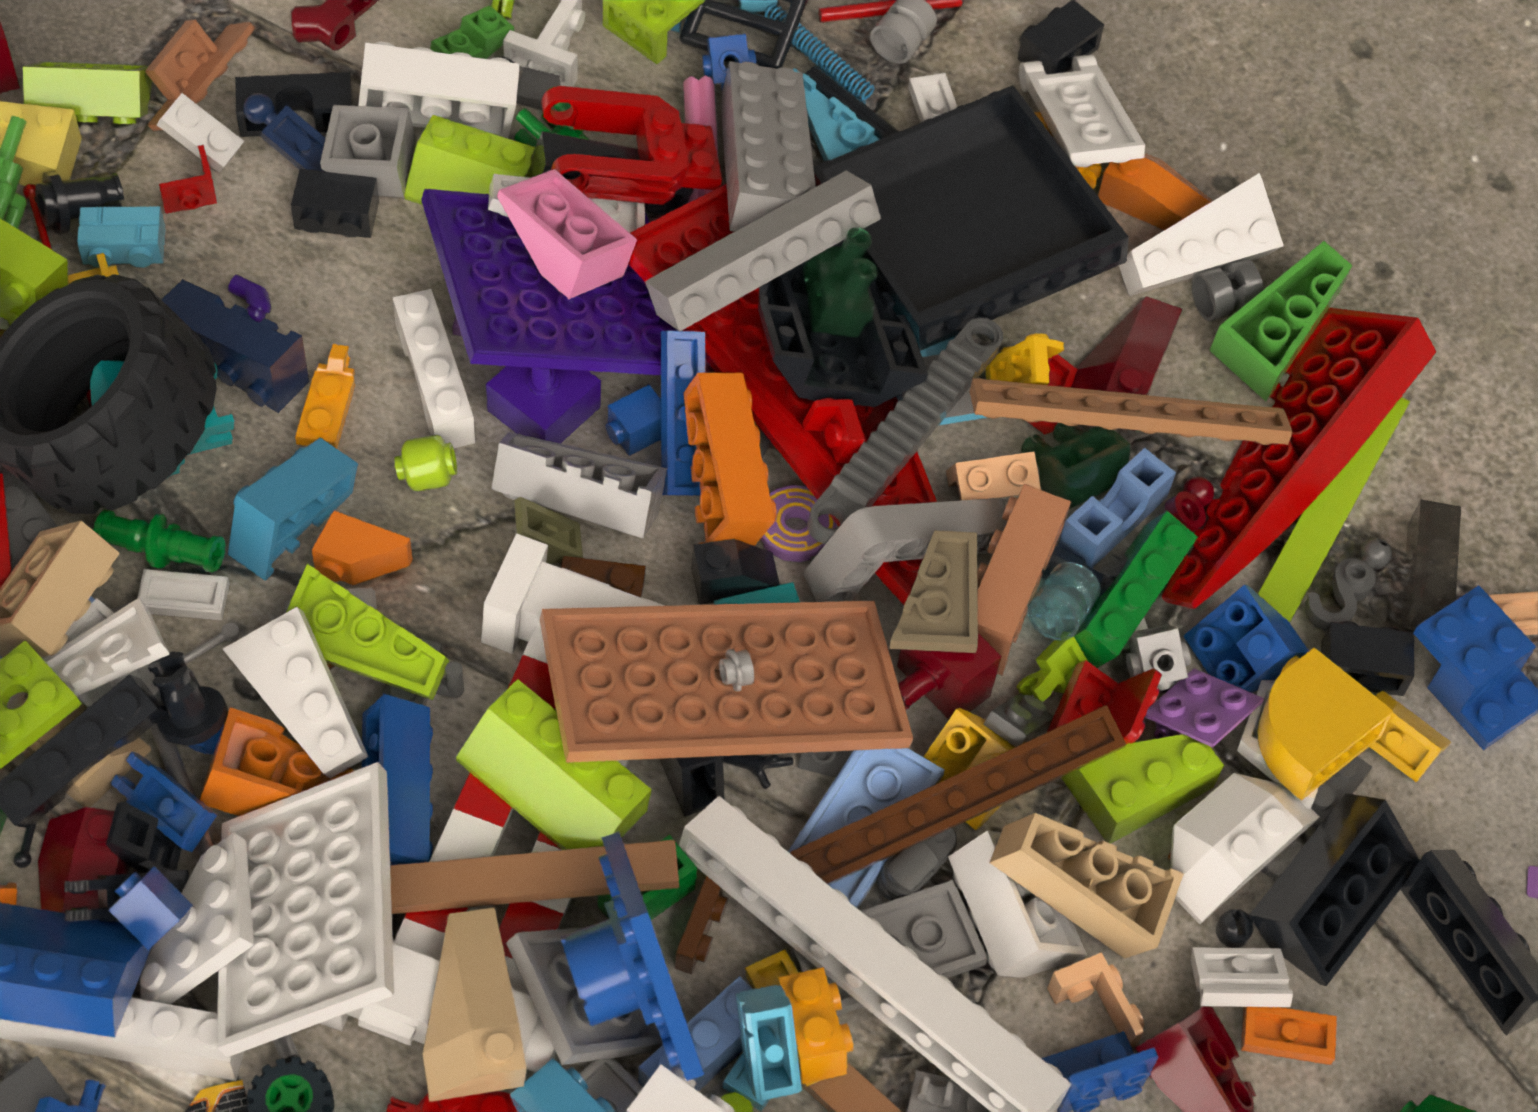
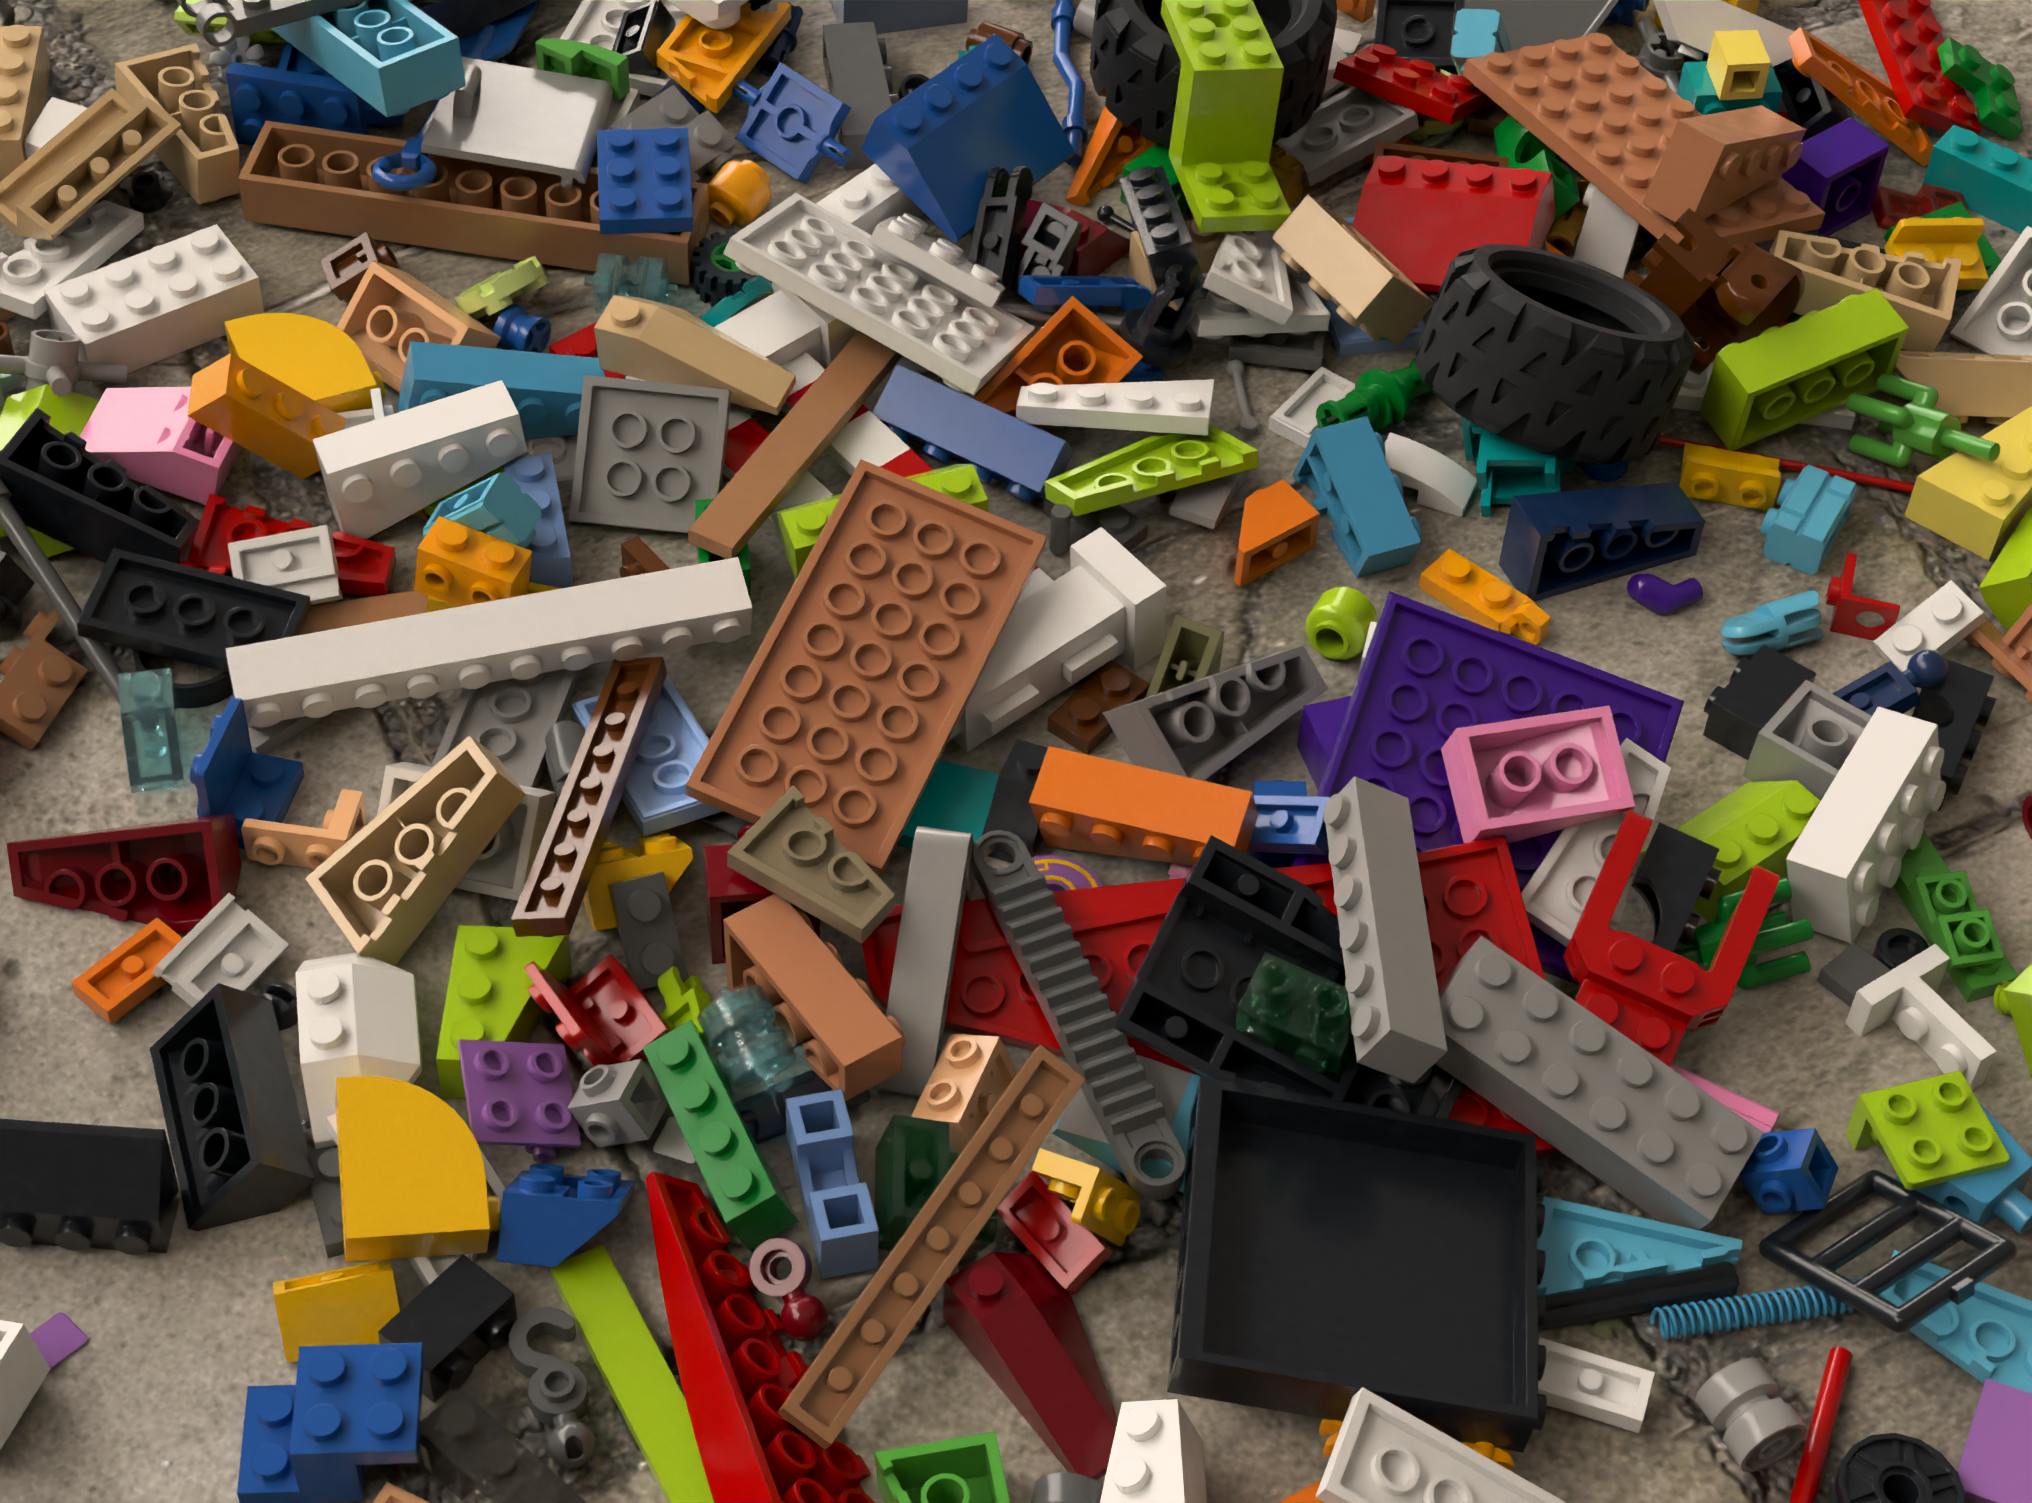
camera: 125 degrees right, 10 degrees down
black piece [34,171,124,234] -> none
blue brick [109,866,193,950] -> none
blue piece [560,831,704,1081] -> none
light grey plate [719,649,754,692] -> none
red bracket [802,398,865,464] -> none
none -> teal tile [700,275,773,327]
none -> white slope [1384,432,1477,517]
none -> medium azure arm [1720,590,1823,655]

